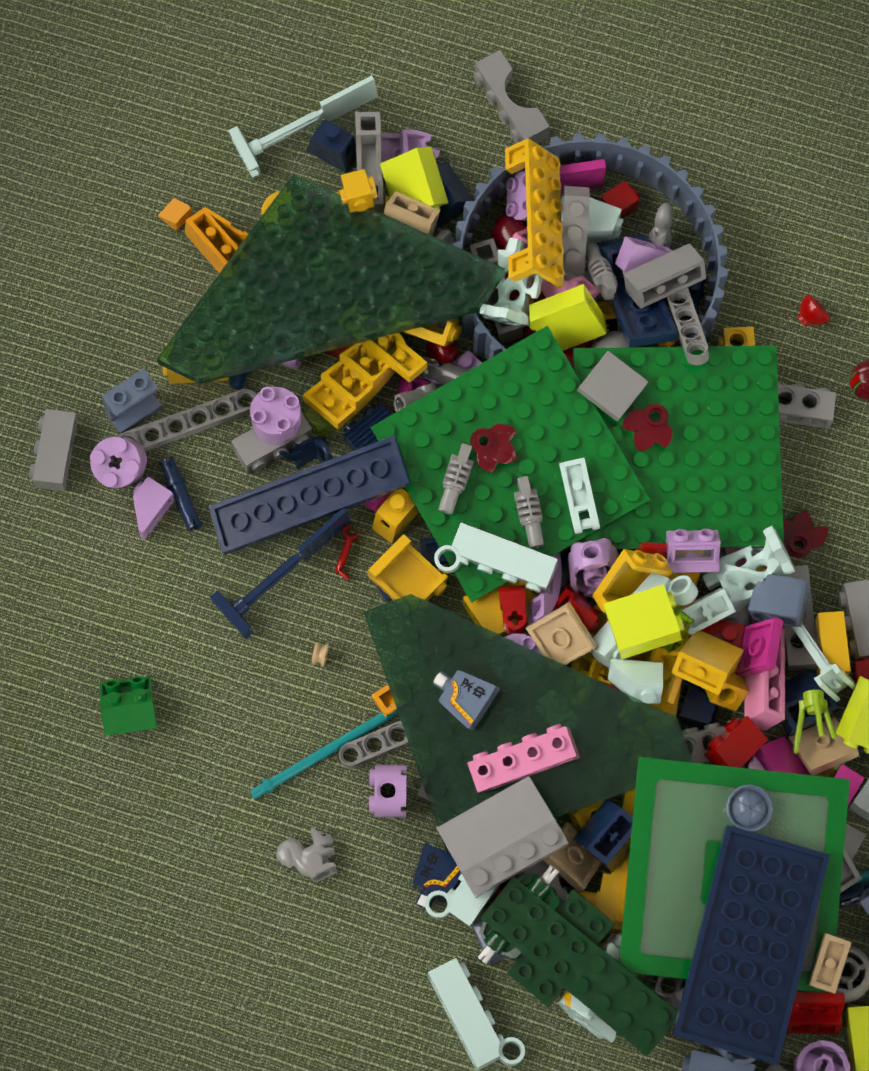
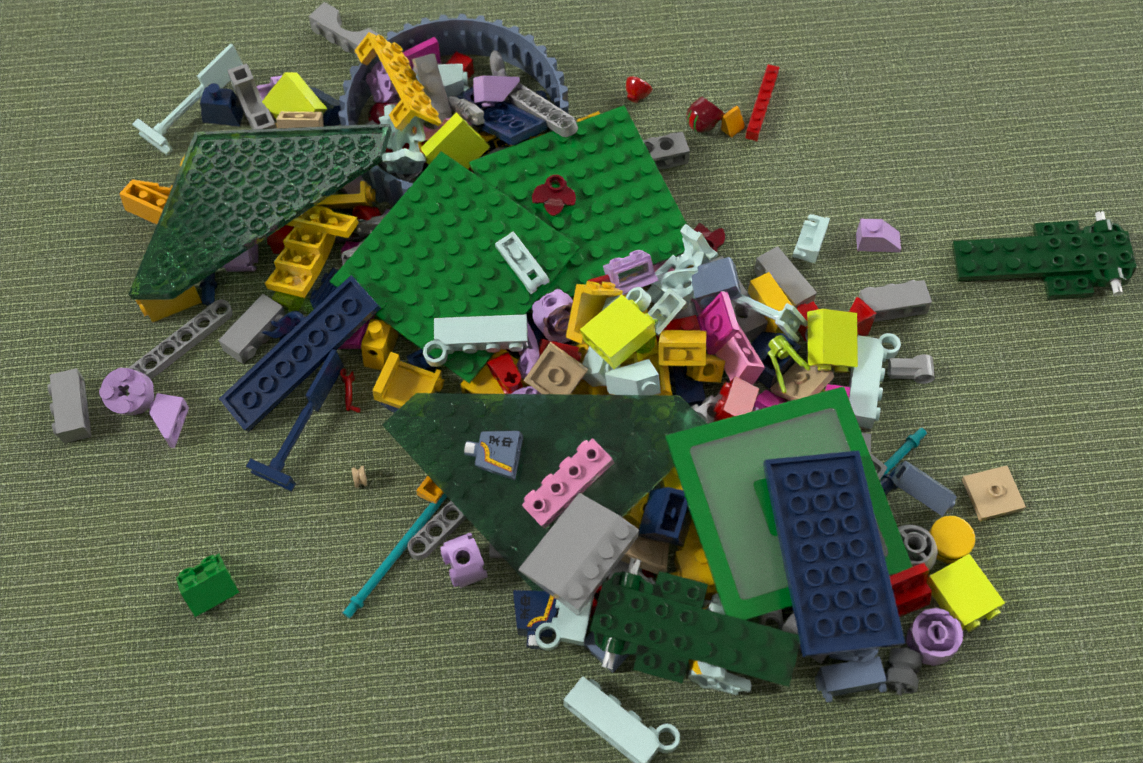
camera: 20 degrees left, 10 degrees down
sand blue panel [102,368,162,434] -> none
light orange slope [158,198,193,231] -> none
dark blue pin [159,457,202,532] -> none
lavender brick [250,386,302,445] -> none
light grey animal [276,827,338,882] -> none
yellow brick [339,169,378,213] -> none
light grey hinge [438,443,474,515] -> none
dark red plate [470,424,517,473] -> none
light grey hinge [514,476,544,549] -> none
light grey tile [577,351,648,422] -> none
light grey brick [623,243,706,309] -> none
sand blue hat [726,784,773,831] -> none
tan plate [808,933,851,994] -> none

